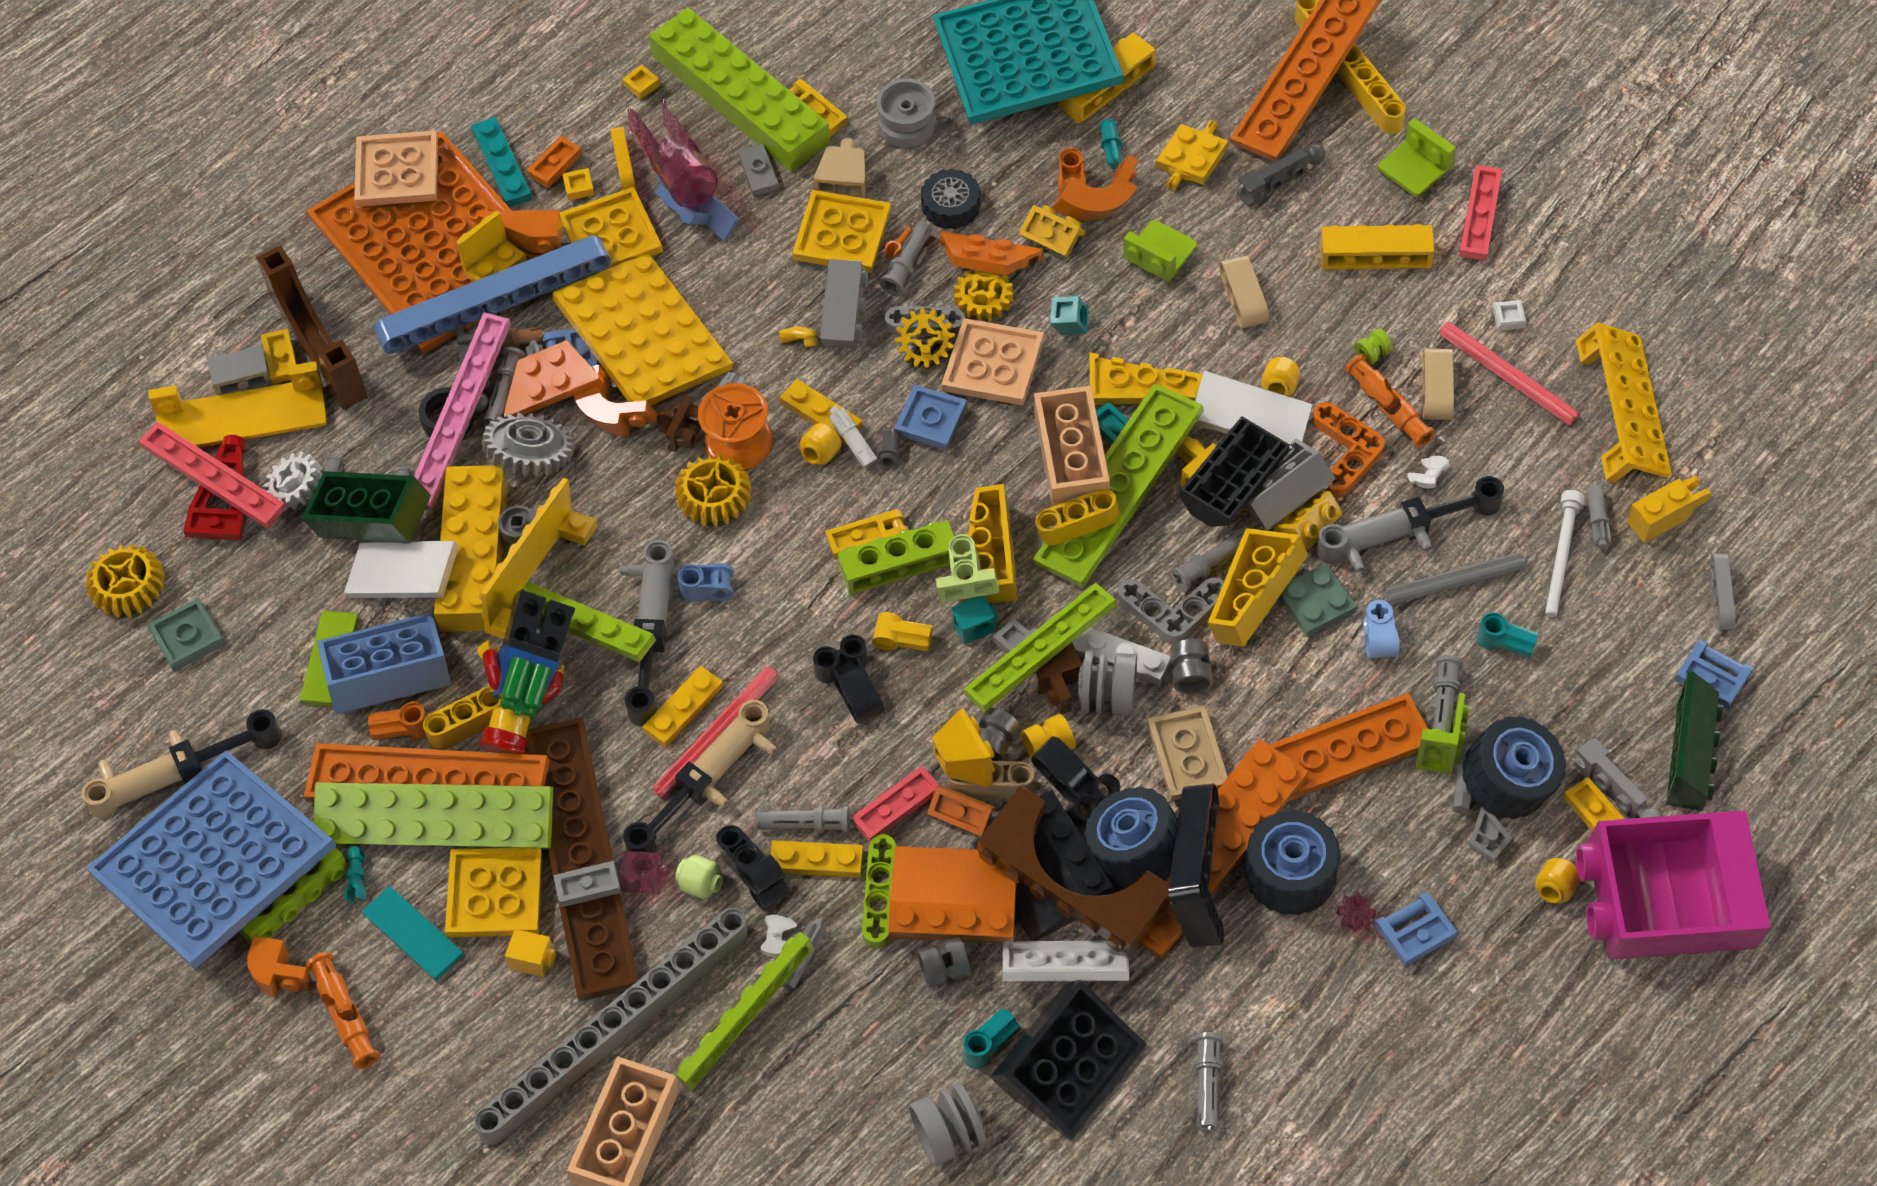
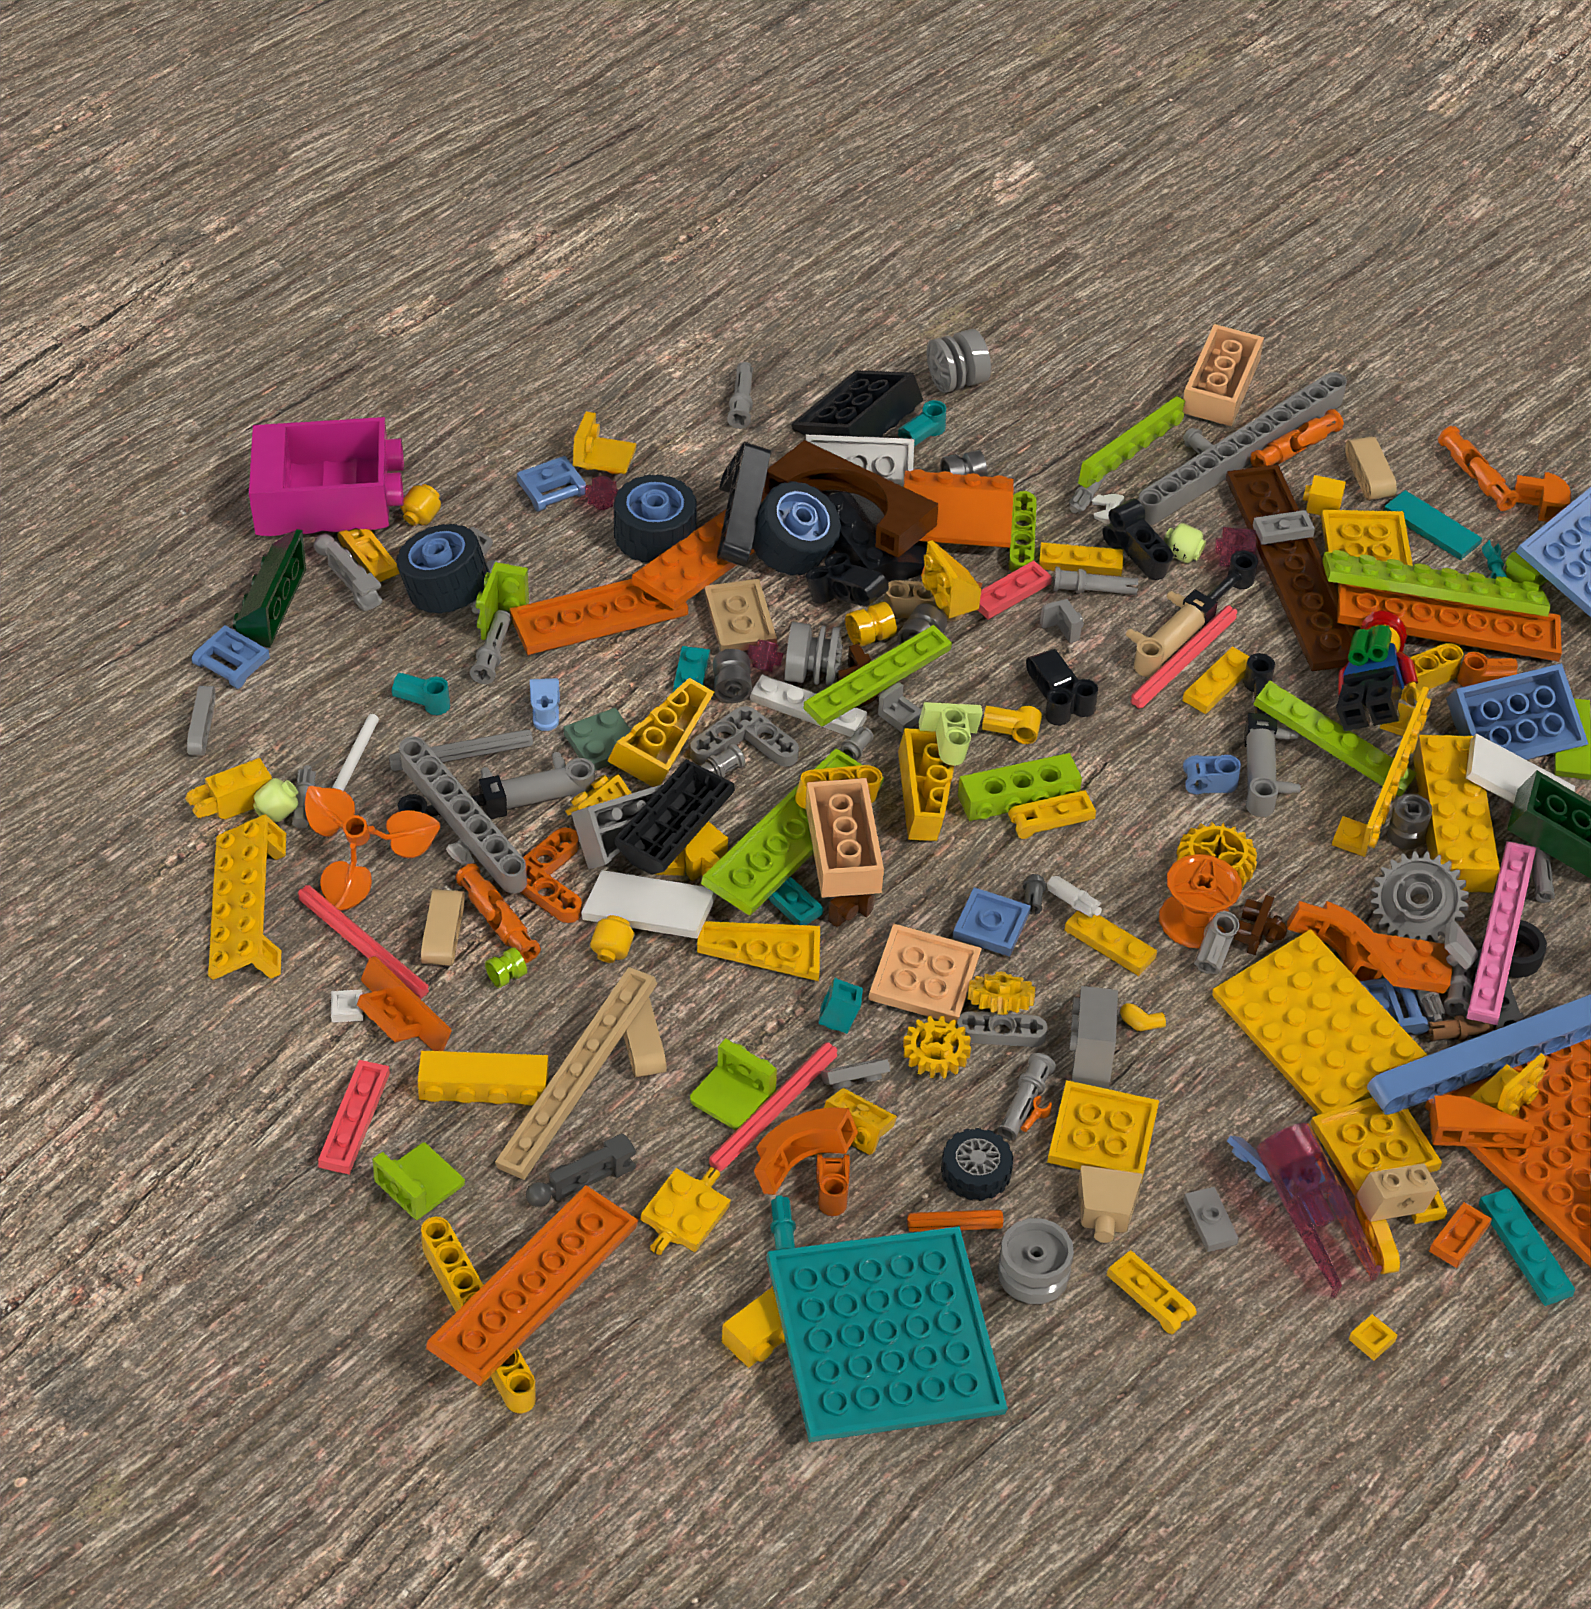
camera: 175 degrees right, 10 degrees down
lime brick [648,7,831,173] -> none
yellow head [799,423,841,465] -> none
orange wing [939,231,1043,275] -> none
none -> yellowish green head [253,778,298,822]
none -> orange plant [305,786,440,911]
none -> orange bracket [357,956,452,1051]
none -> light grey beam [399,736,527,893]
none -> tan plate [495,967,657,1180]
none -> yellow bracket [573,412,637,474]
none -> teal plate [673,646,710,692]
none -> coral axle [709,1042,838,1172]
none -> clear pink gear [747,639,784,672]
none -> light grey plate [821,1058,890,1089]
none -> light grey pin [841,726,874,760]
none -> orange axle [907,1209,1004,1232]
none -> light grey bracket [1040,599,1084,643]
none -> light grey pin [1183,428,1213,454]
none -> orange piece [1250,409,1344,468]
none -> tan beam [1345,436,1397,500]
none -> tan brick [1356,1163,1439,1222]
none -> light grey piece [1444,921,1479,970]

